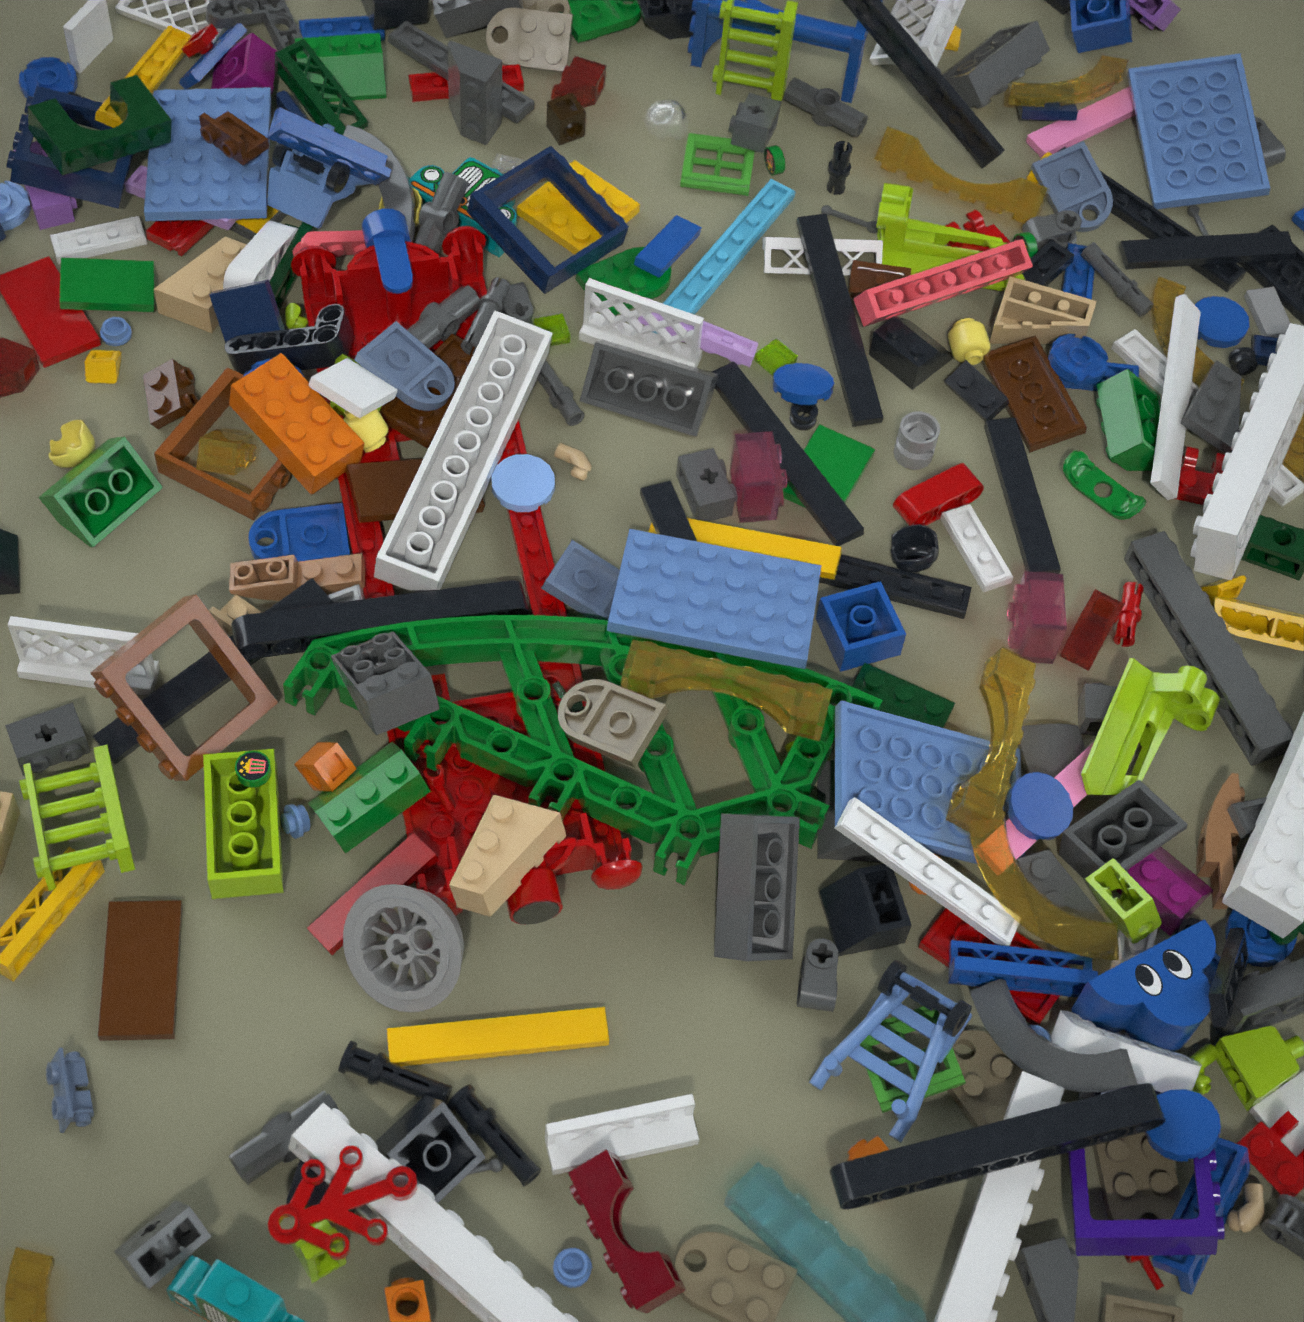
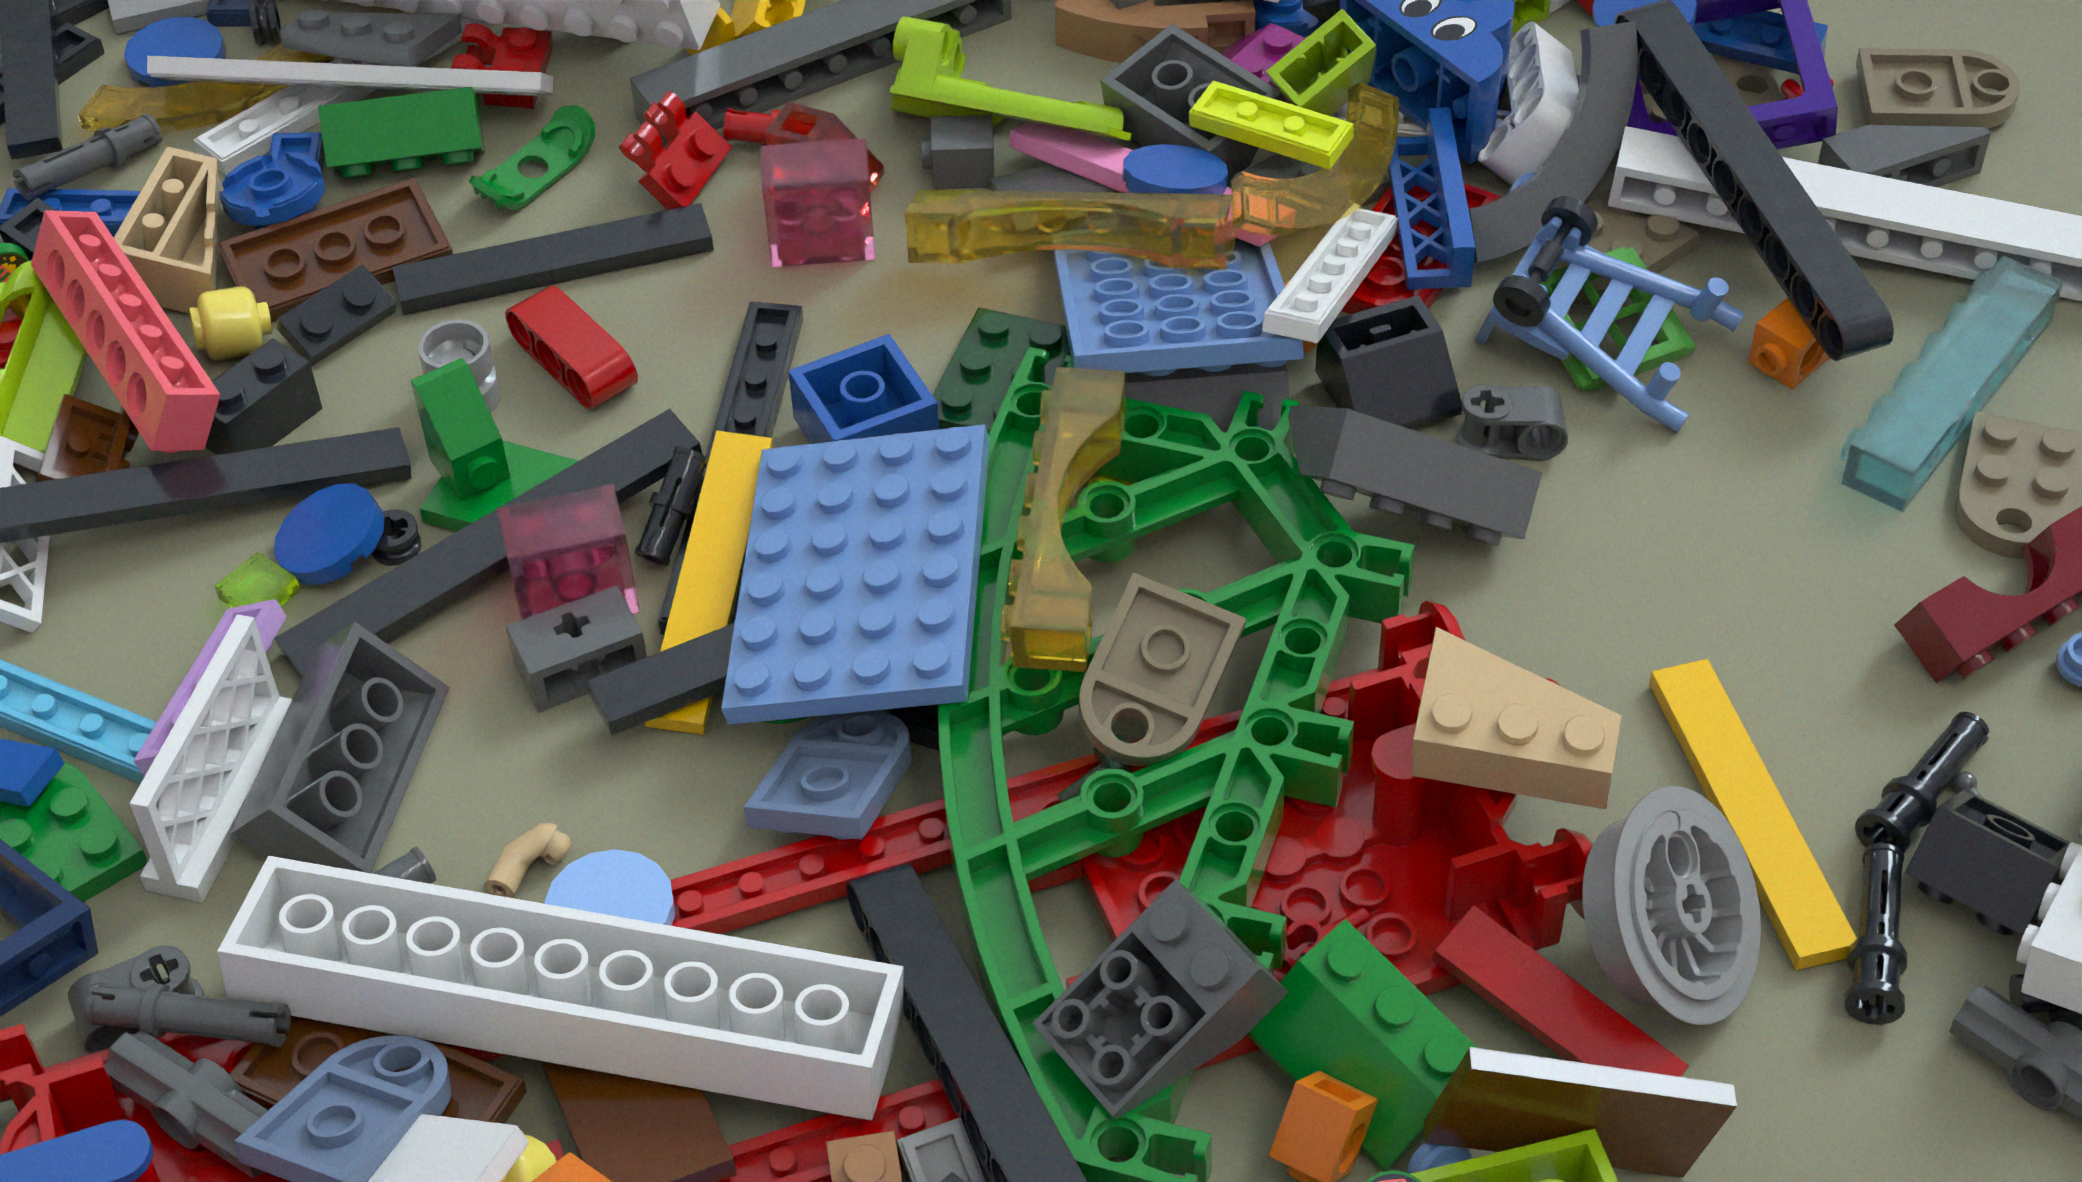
camera: 90 degrees left, 10 degrees down
clear neon green tile [533,313,570,347] -> none
white fence [545,1094,699,1175] -> none
black hair [890,524,939,573] -> none
white tile [940,504,1013,593] -> none
none -> green slope [411,358,510,500]
none -> red plate [619,91,732,210]
none -> black pin [634,446,709,566]
none -> neon yellow tile [1189,81,1354,170]
none -> reddish brown tile [1424,1047,1737,1178]

